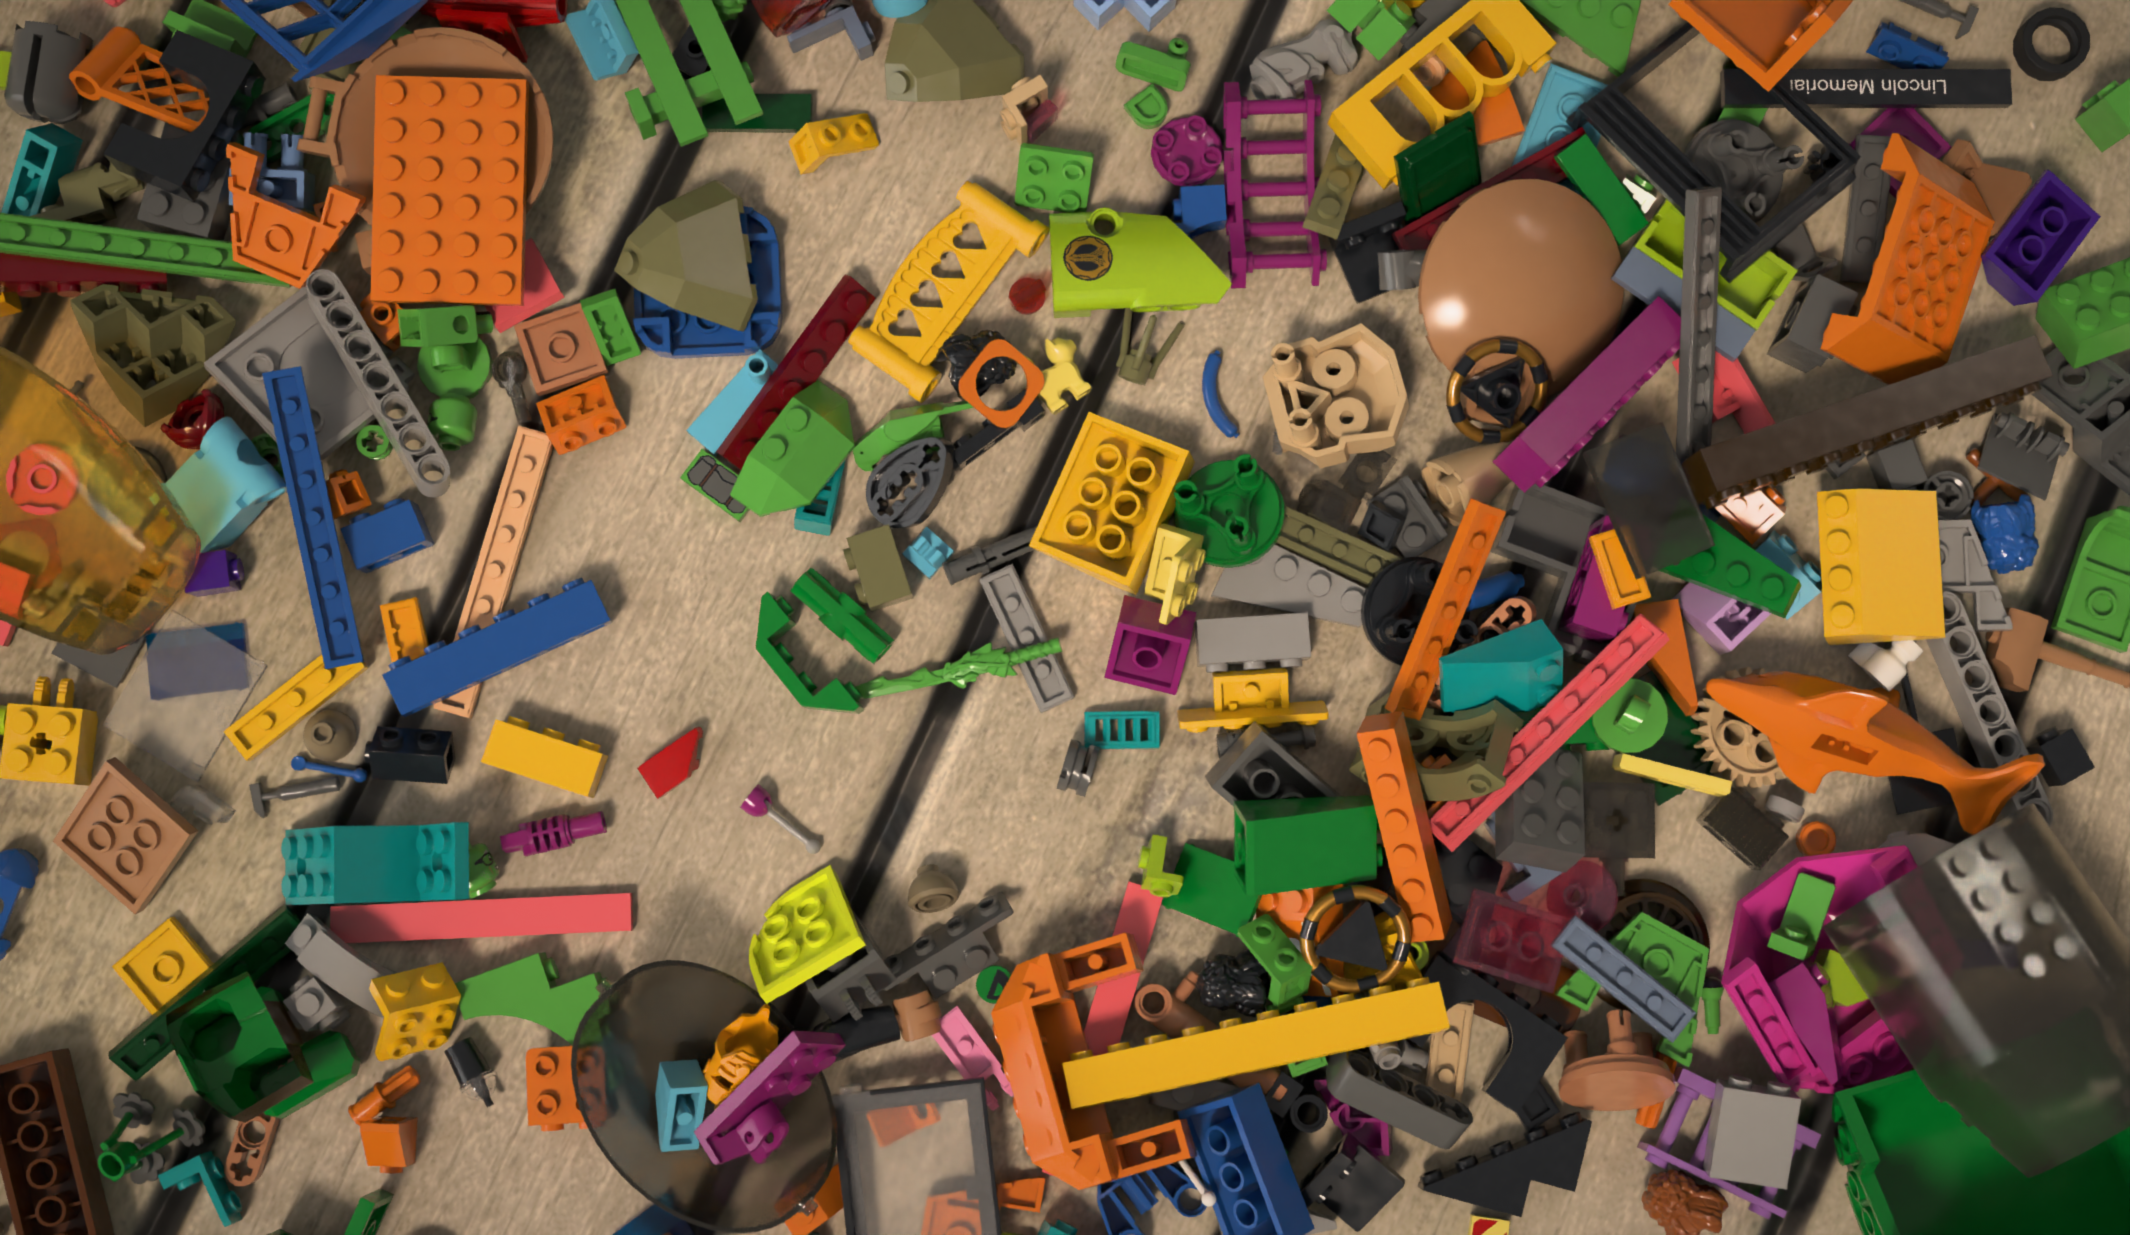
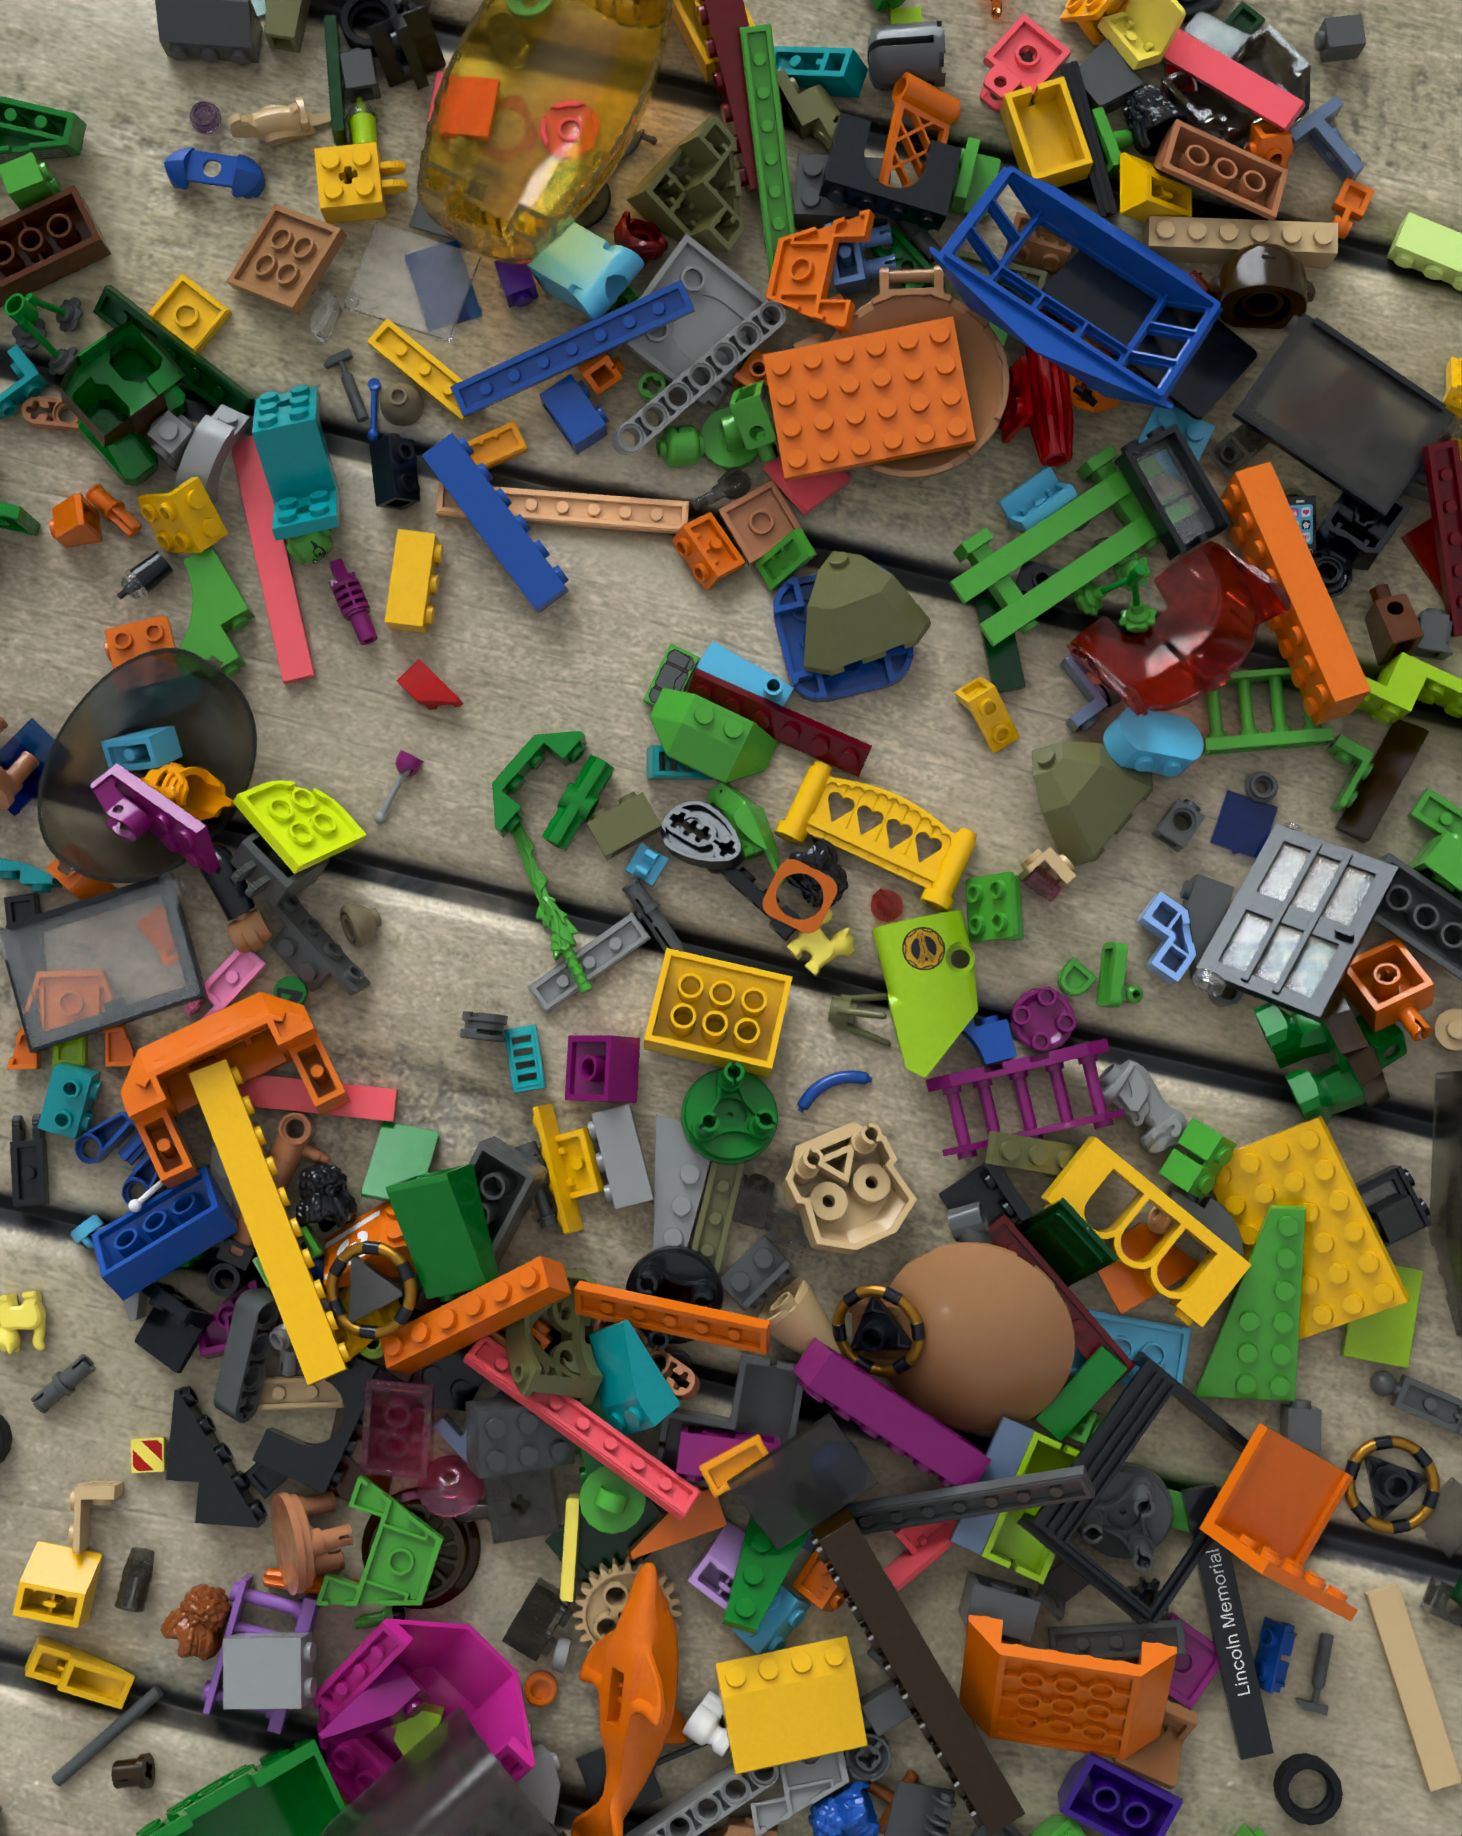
camera: 85 degrees right, 0 degrees up
lime bracket [1138,834,1184,897] -> none
light yellow bracket [1144,523,1206,625] -> none
bright green bracket [1237,914,1312,1009] -> none
black tile [1358,500,1406,552] -> none
blue cylinder [1466,571,1525,611] -> none
sand blue tile [1550,915,1696,1043] -> none
bright green bracket [1767,872,1836,961] -> none

